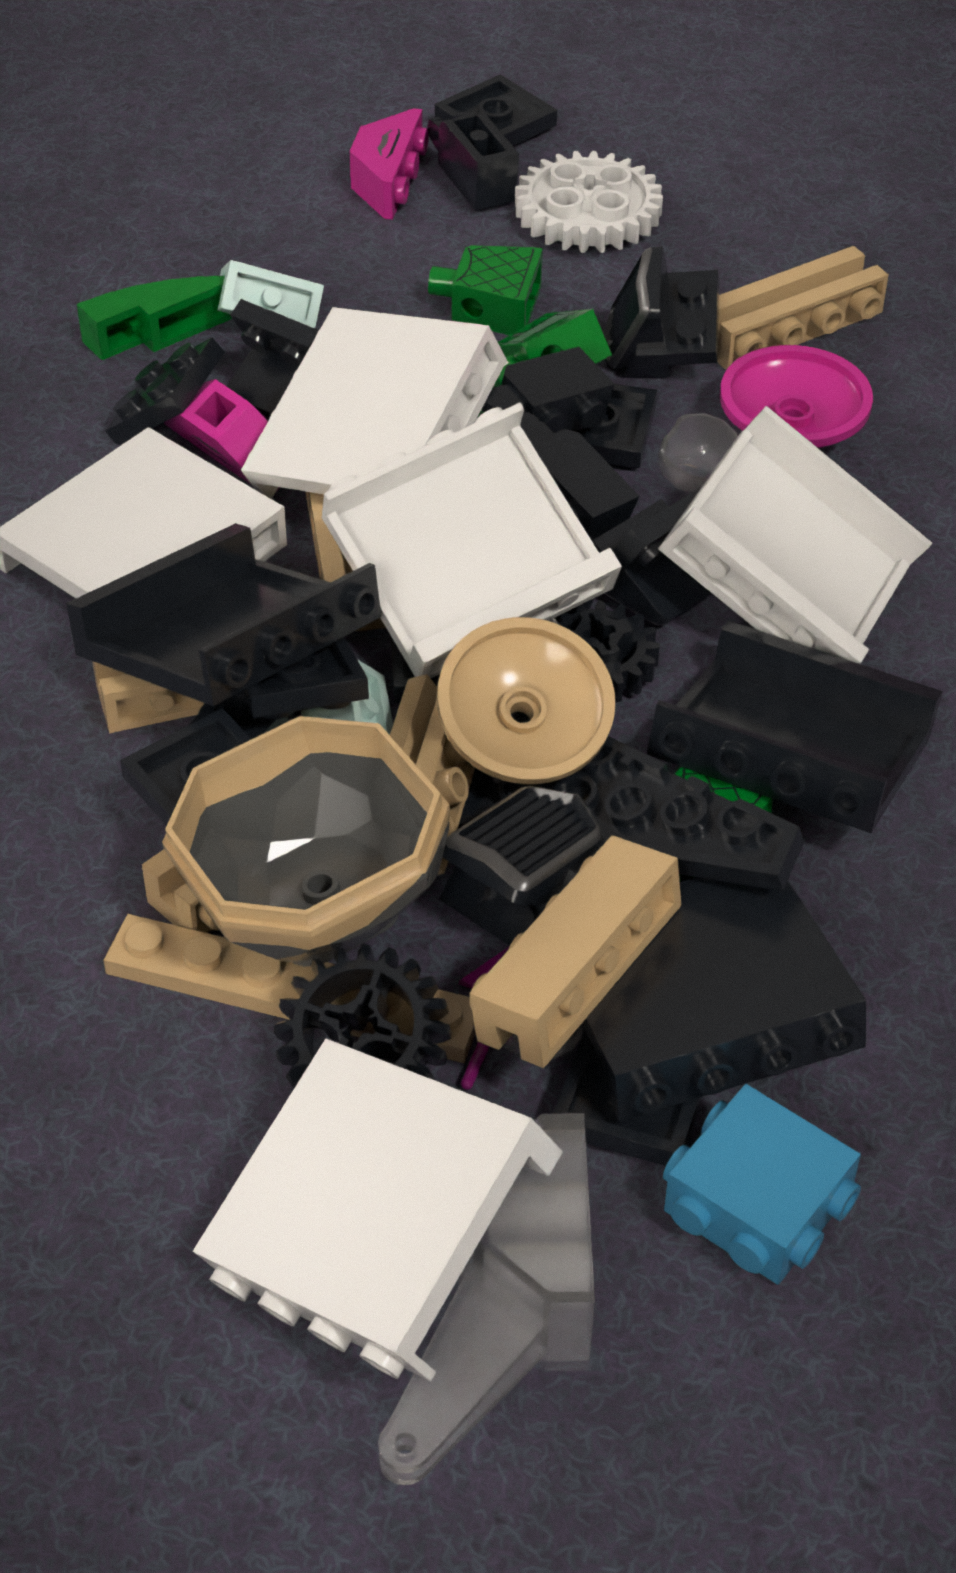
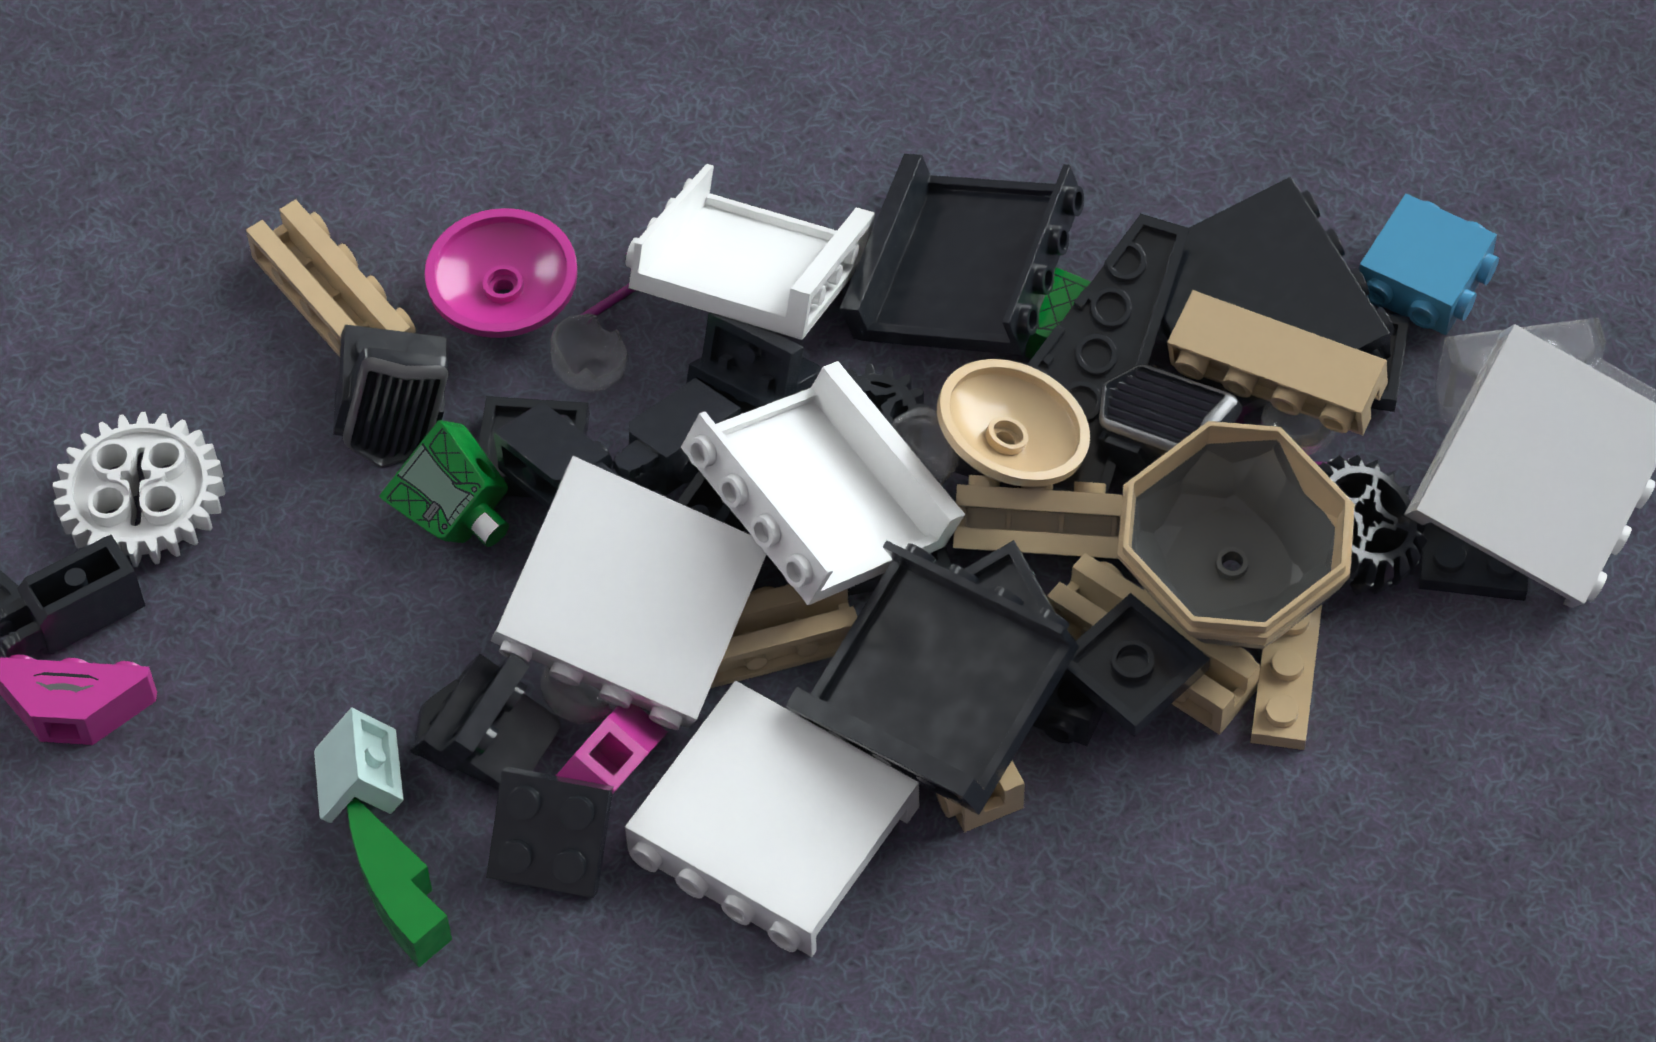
camera: 95 degrees left, 10 degrees up
green torso [428,245,543,335] -> none

